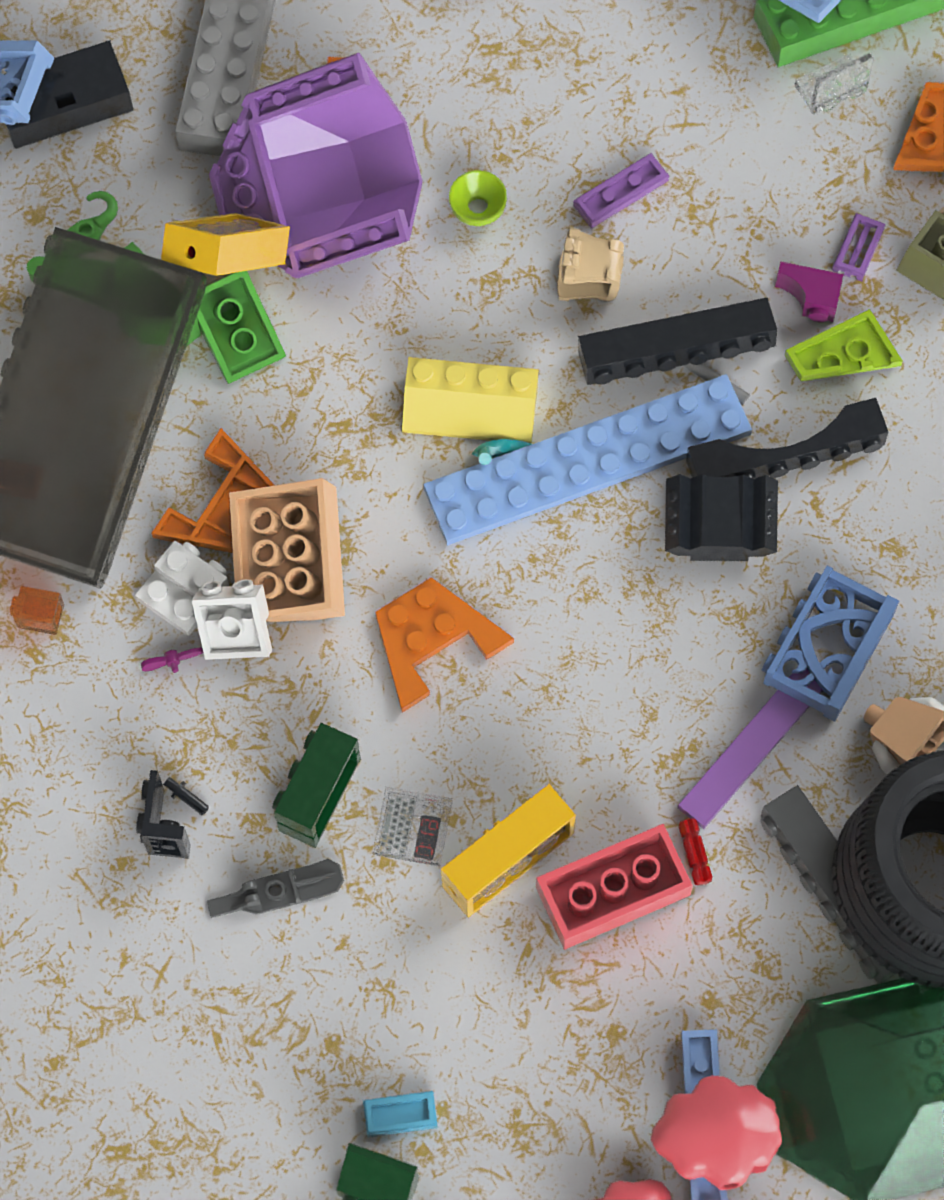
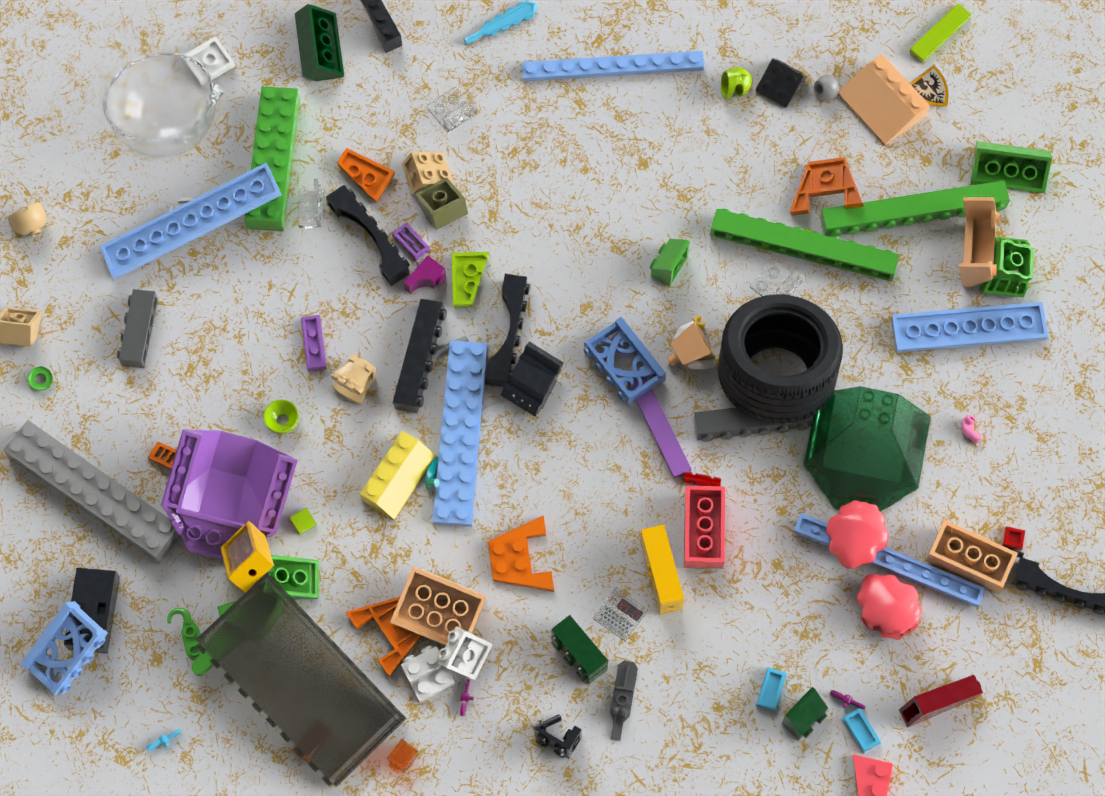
camera: 65 degrees left, 0 degrees up
none -> lime tile [290,508,317,535]
none -> black arch [326,185,410,286]

